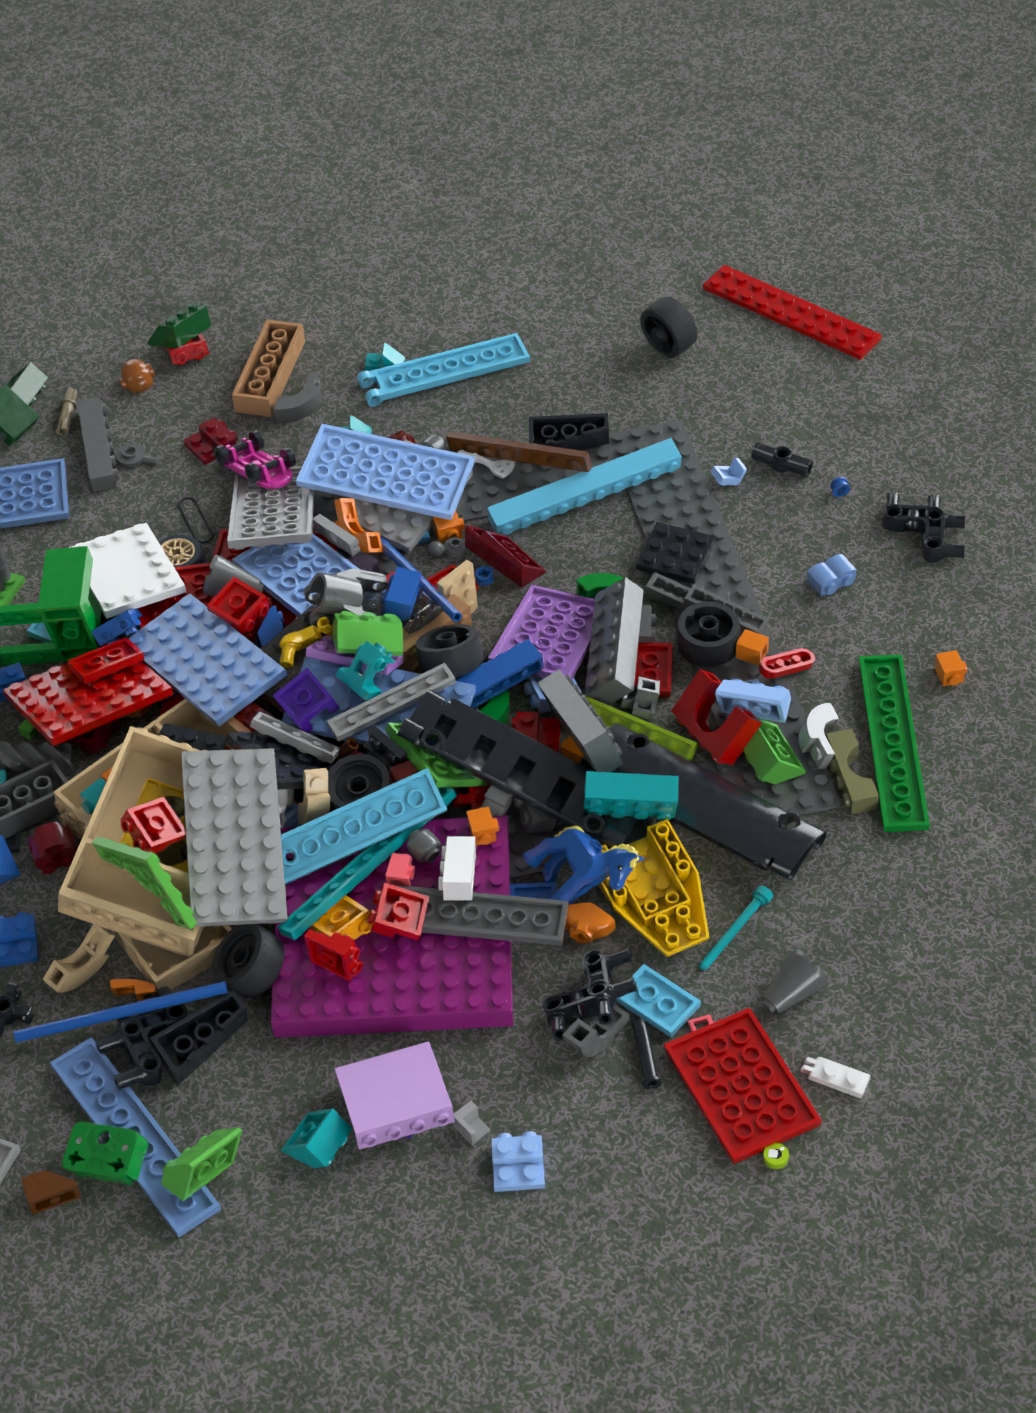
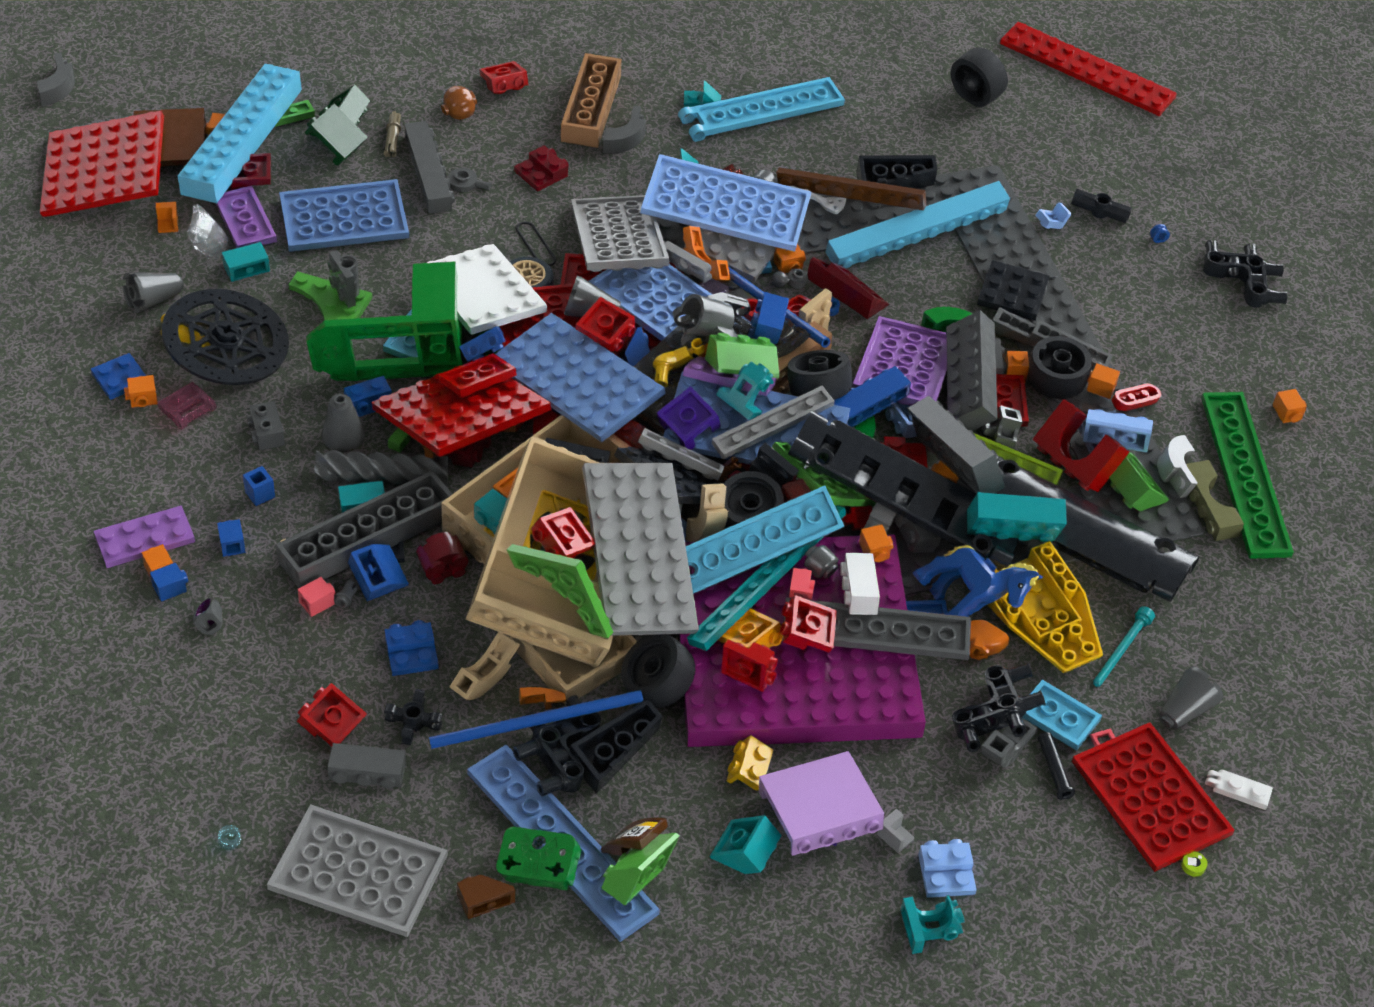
camera: 10 degrees left, 0 degrees up
dark green slope [148,303,211,348] -> none
piece [214,430,296,489] -> none
medium blue brick [807,554,856,596] -> none
none -> reddish brown slope [601,817,668,855]
none -> yellow bracket [727,735,774,790]
none -> teal tile [900,895,965,954]
none -> orange brick [1005,351,1029,383]

